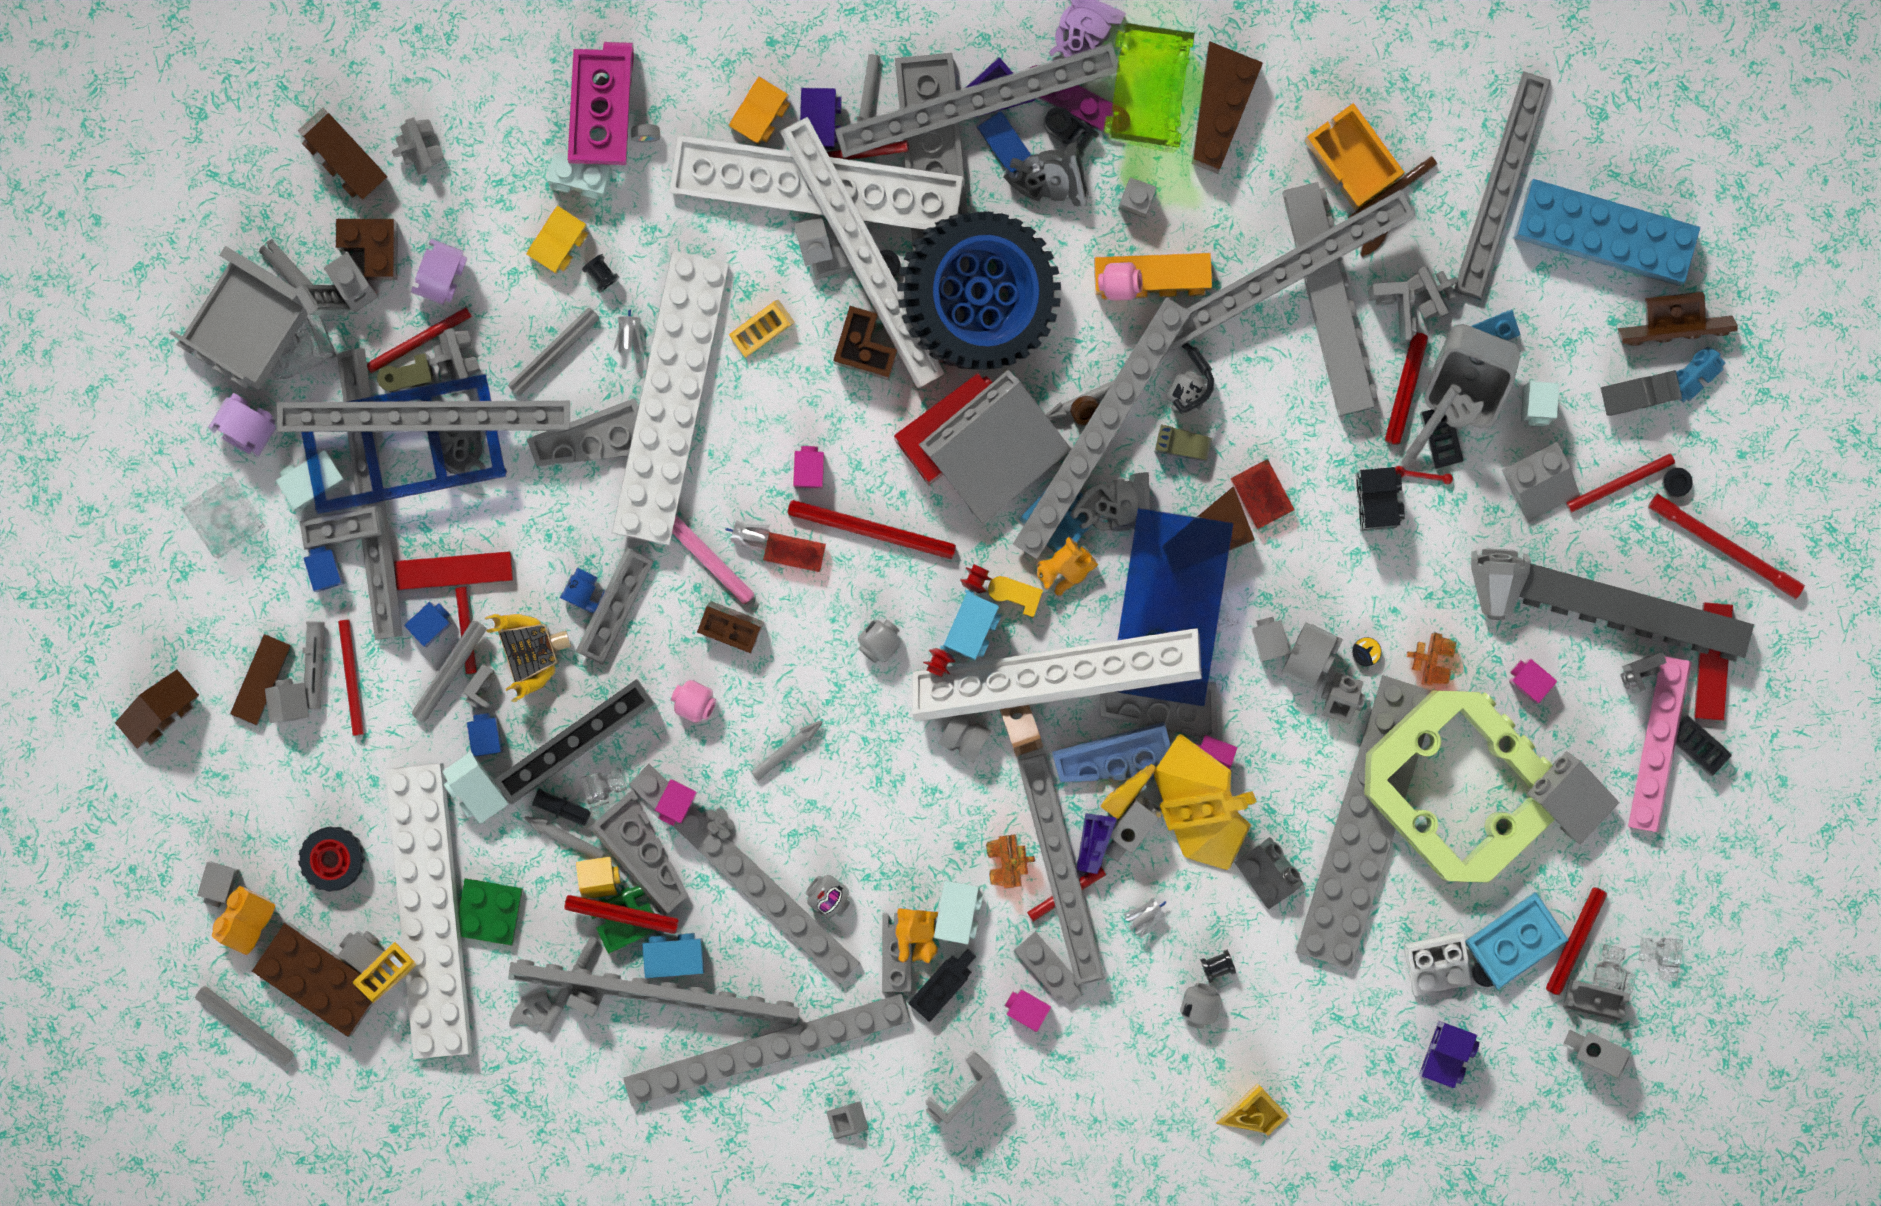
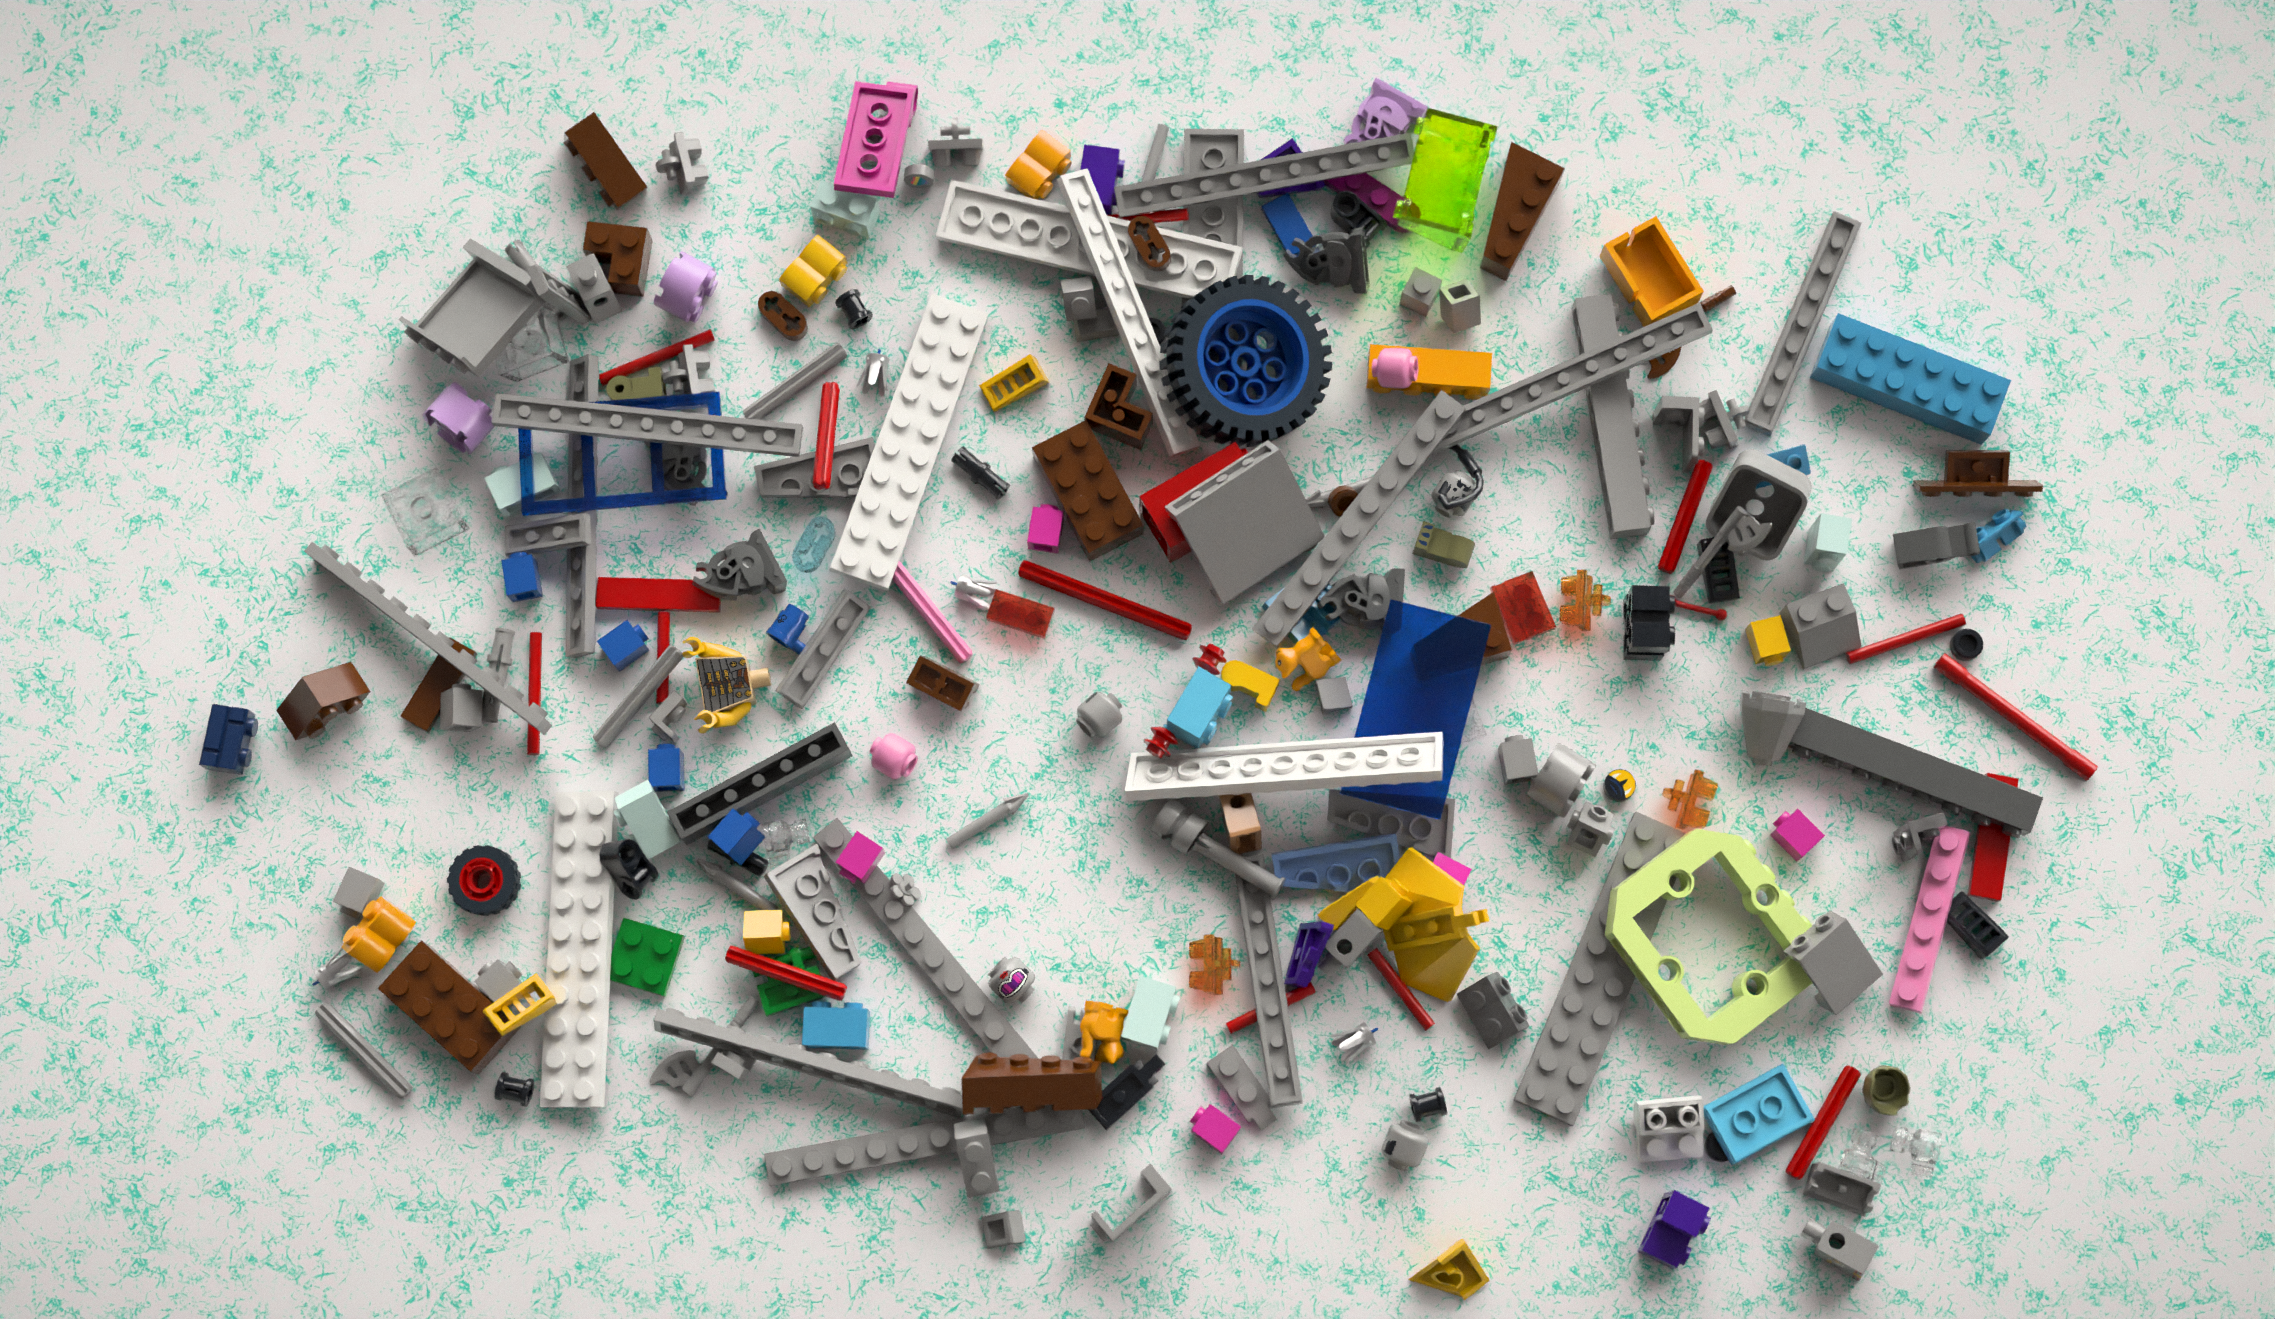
camera: 10 degrees right, 10 degrees down
none -> dark blue brick [199,704,258,775]
none -> light grey plate [304,542,552,735]
none -> flat silver piece [313,947,361,990]
none -> black bush [494,1072,535,1107]
none -> black piece [599,839,659,900]
none -> dark grey piece [692,528,787,601]
none -> blue brick [708,808,766,865]
none -> reddish brown beam [758,291,808,341]
none -> clear light blue beam [792,516,836,573]
none -> axle [812,382,840,490]
none -> light grey hips [928,117,984,167]
none -> black pin [951,446,1010,500]
none -> light grey brick [954,1117,999,1198]
none -> reddish brown wedge [961,1053,1102,1115]
none -> reddish brown brick [1032,420,1144,562]
none -> reddish brown beam [1128,216,1171,272]
none -> light grey pin [1193,833,1286,900]
none -> light grey slope [1315,677,1353,714]
none -> yellow brick [1355,877,1413,930]
none -> red bar [1367,948,1435,1031]
none -> light grey brick [1439,279,1481,333]
none -> clear orange hips [1559,570,1611,631]
none -> yellow brick [1745,615,1791,666]
none -> olive hair [1862,1065,1911,1116]

